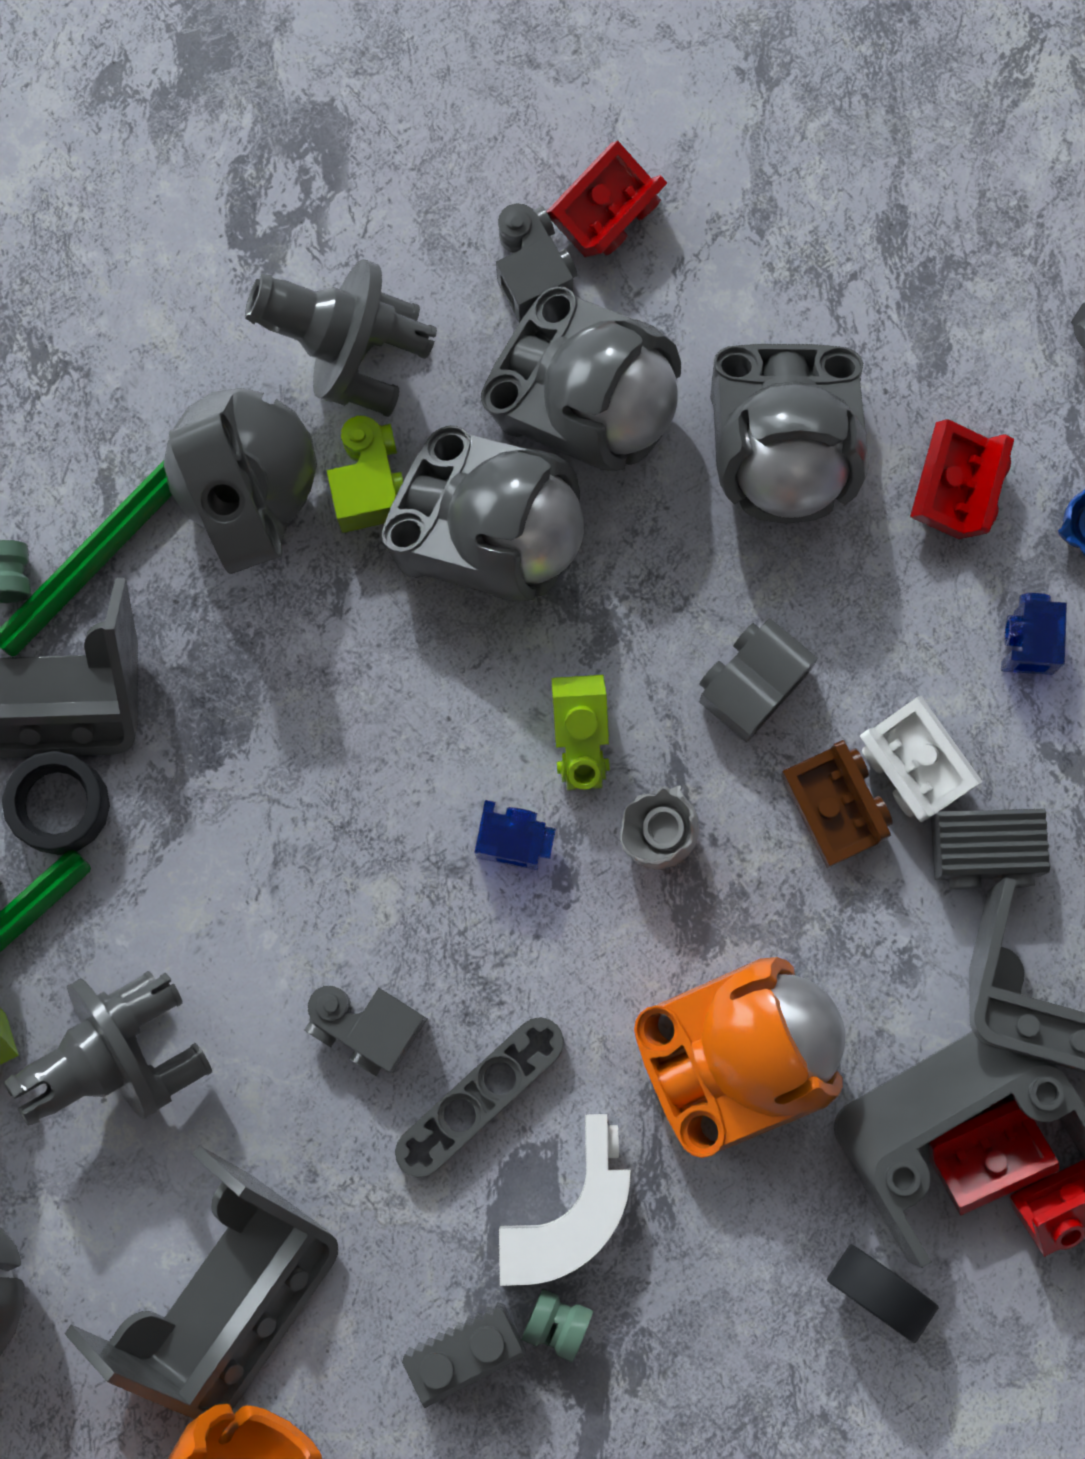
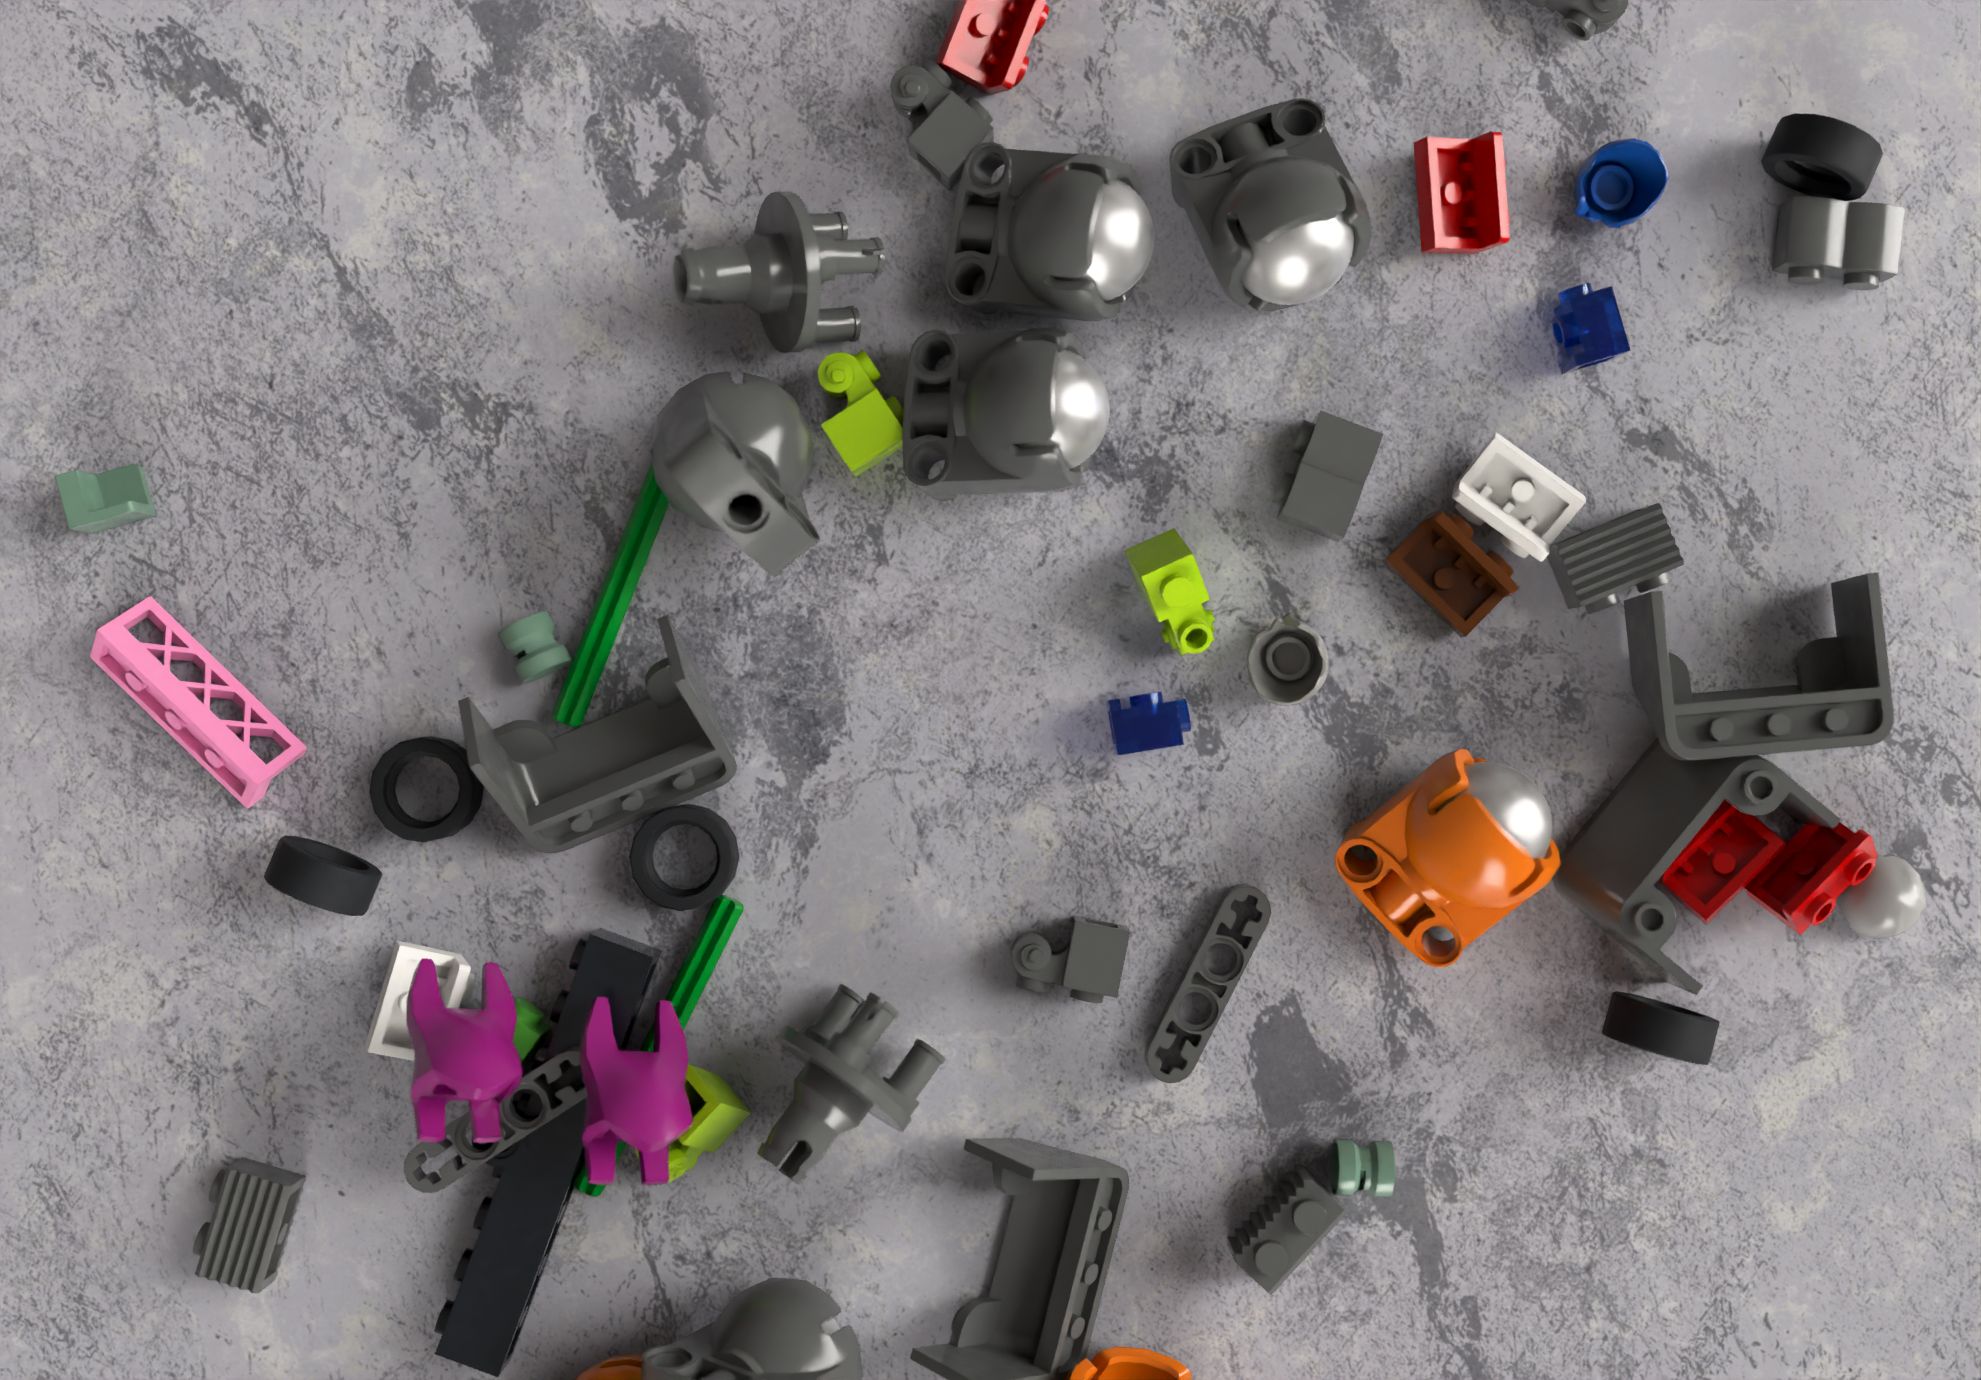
camera: 25 degrees left, 10 degrees up
white arch [499,1114,631,1286] -> none

